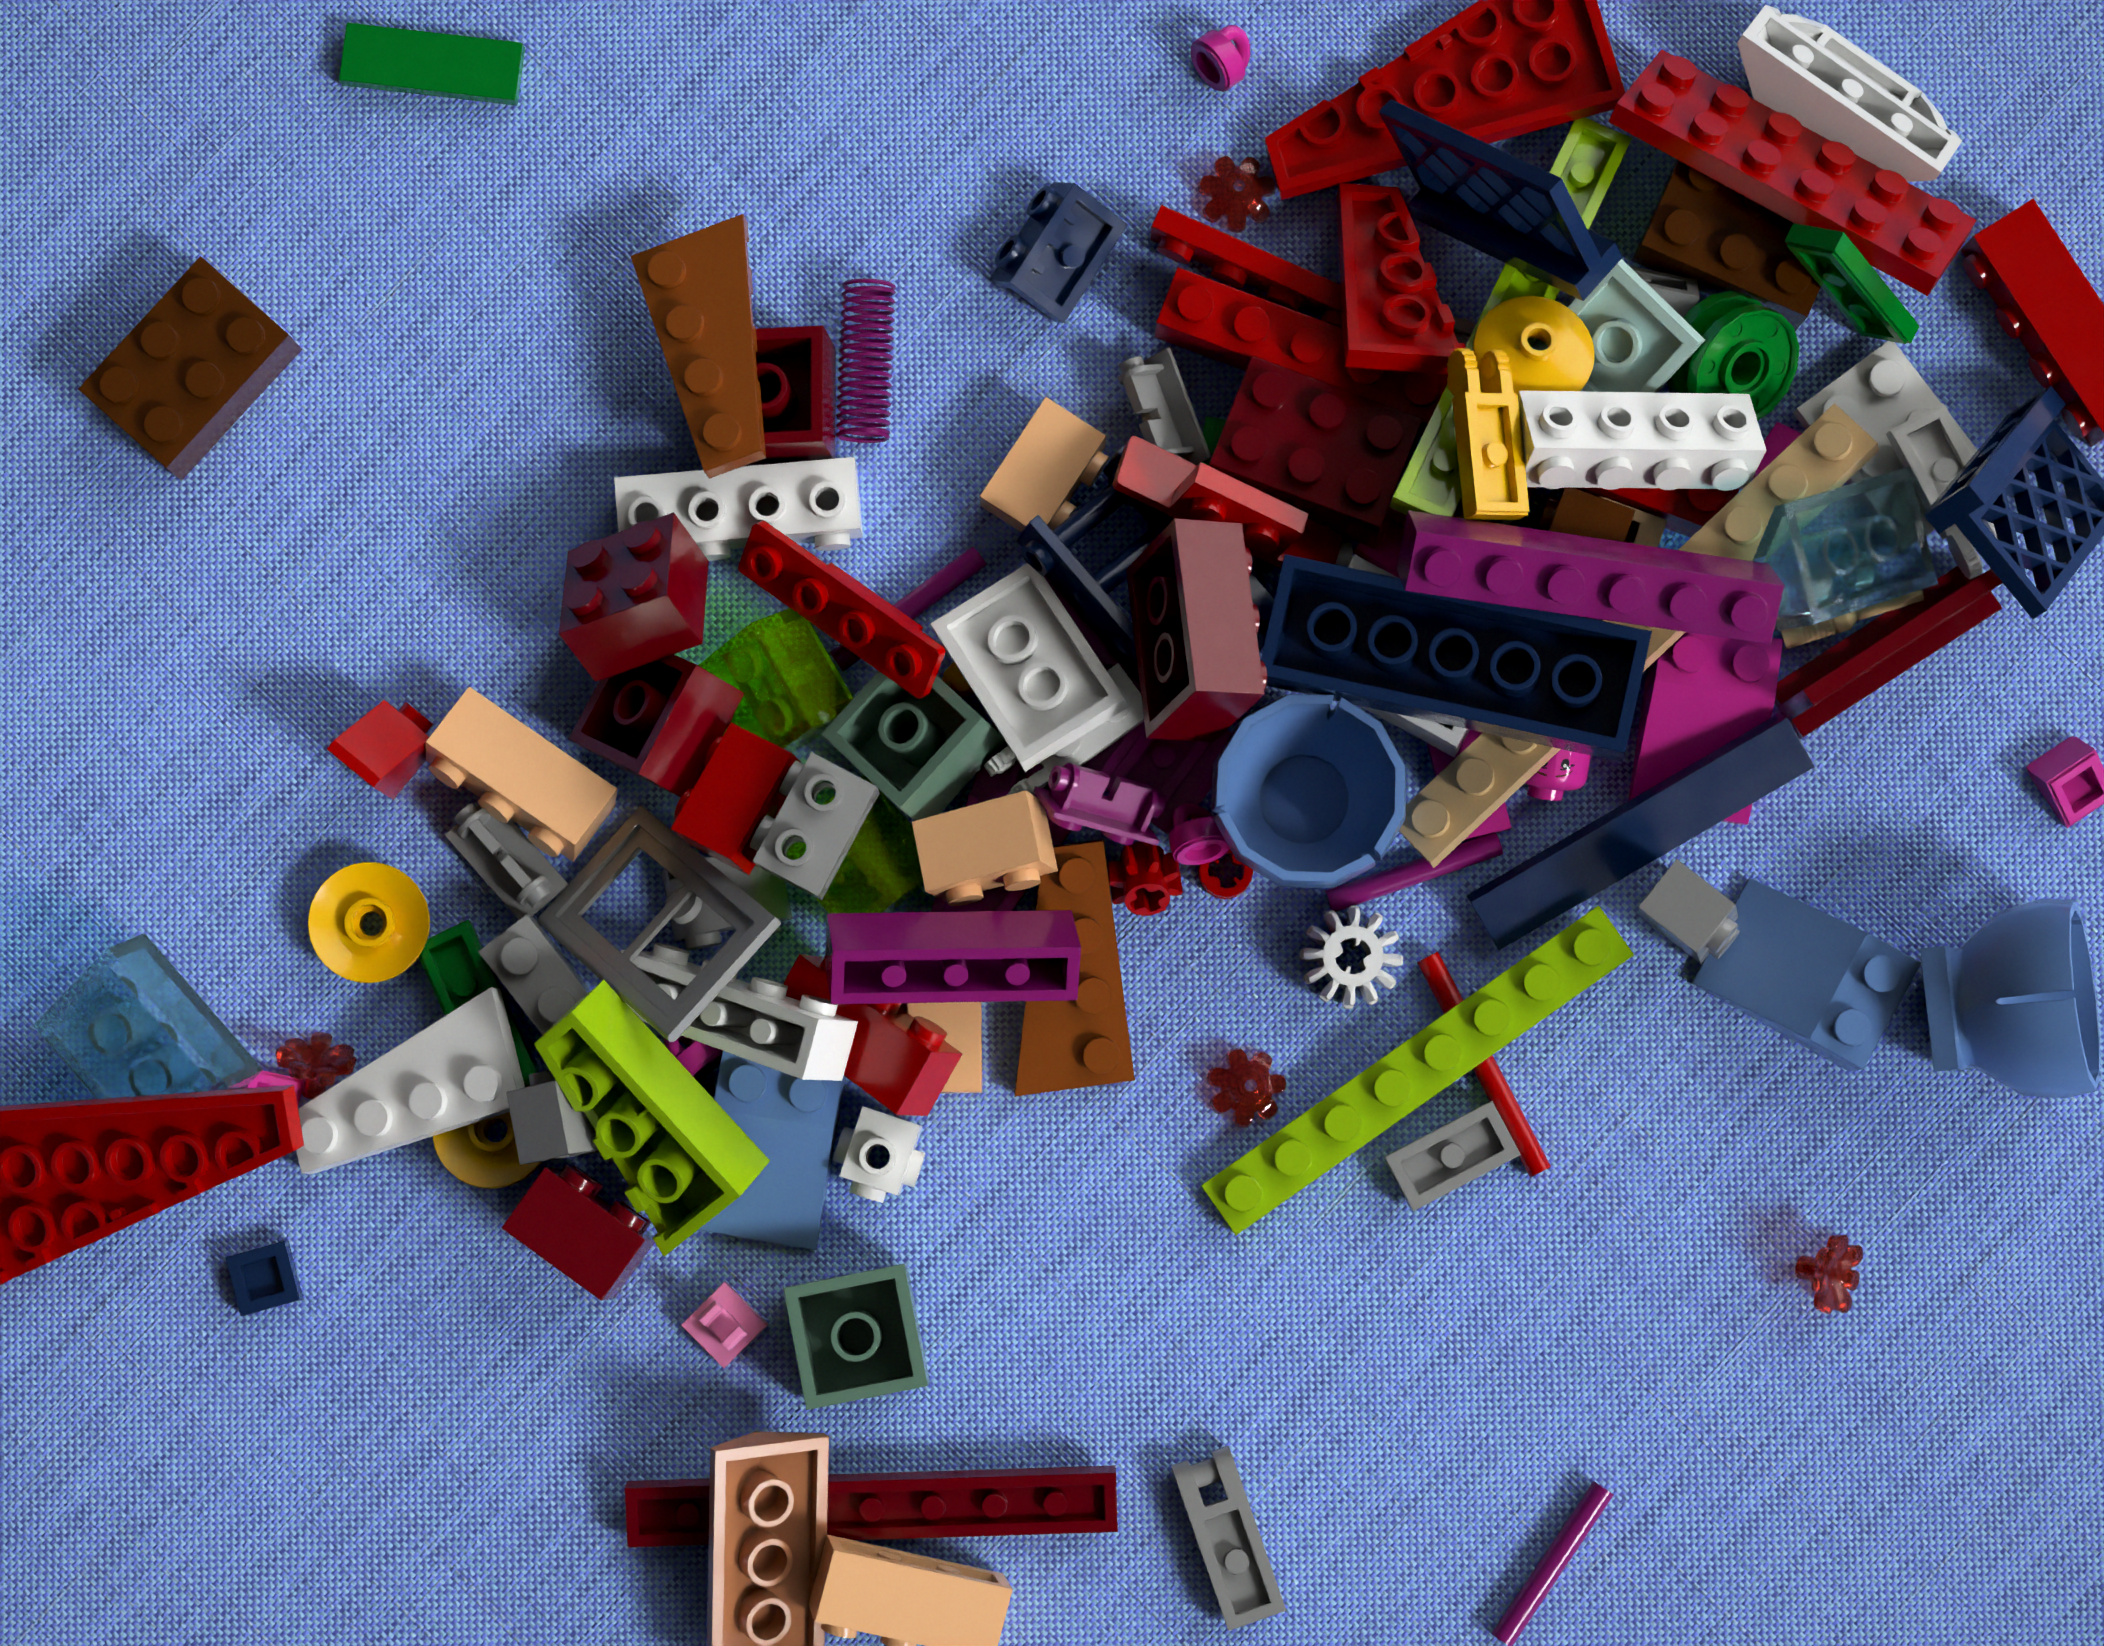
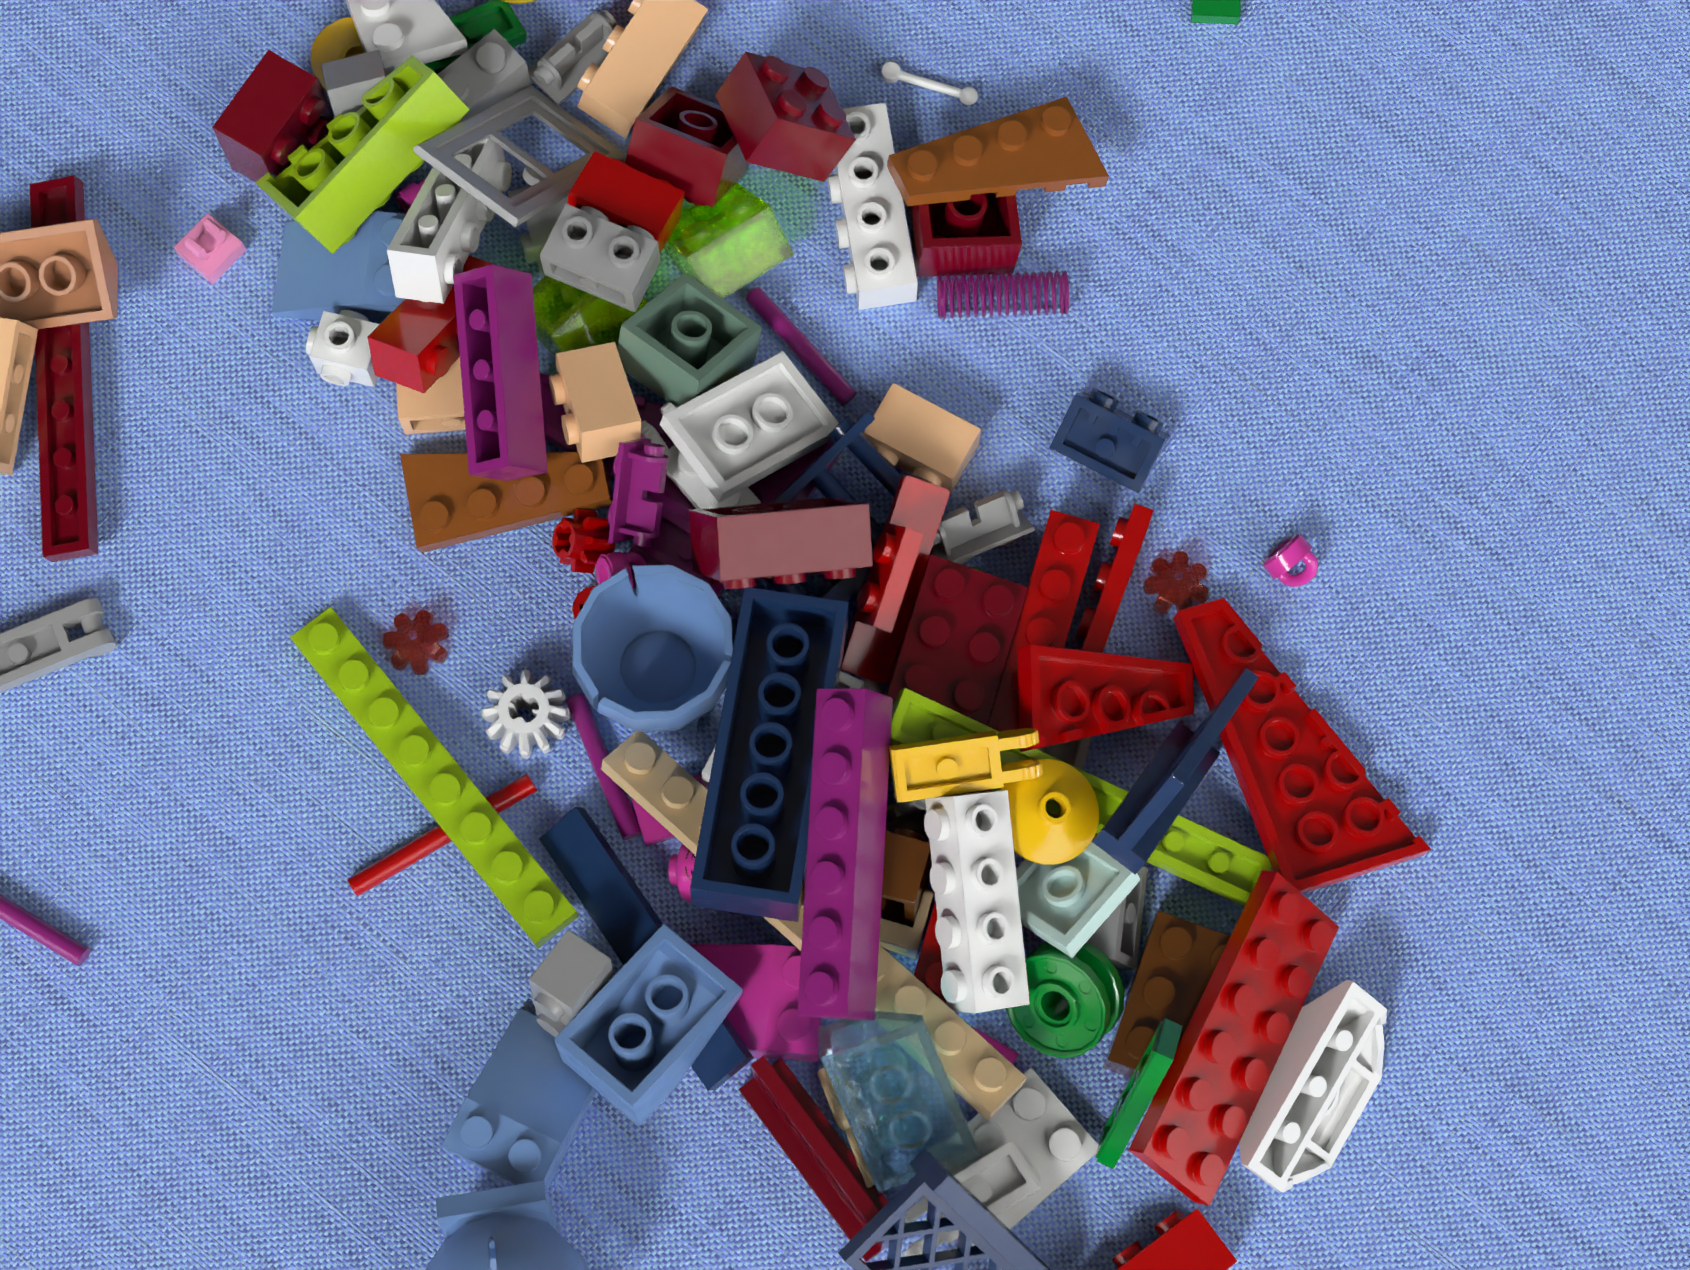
camera: 85 degrees right, 10 degrees down
red bracket [738,520,946,699] -> none
sand green brick [783,1263,930,1410] -> none
light grey plate [1383,1101,1521,1211] -> none
clear red plant [1795,1235,1863,1314] -> none
none -> medium blue slope [554,924,743,1127]
none -> white hinge [881,62,978,106]

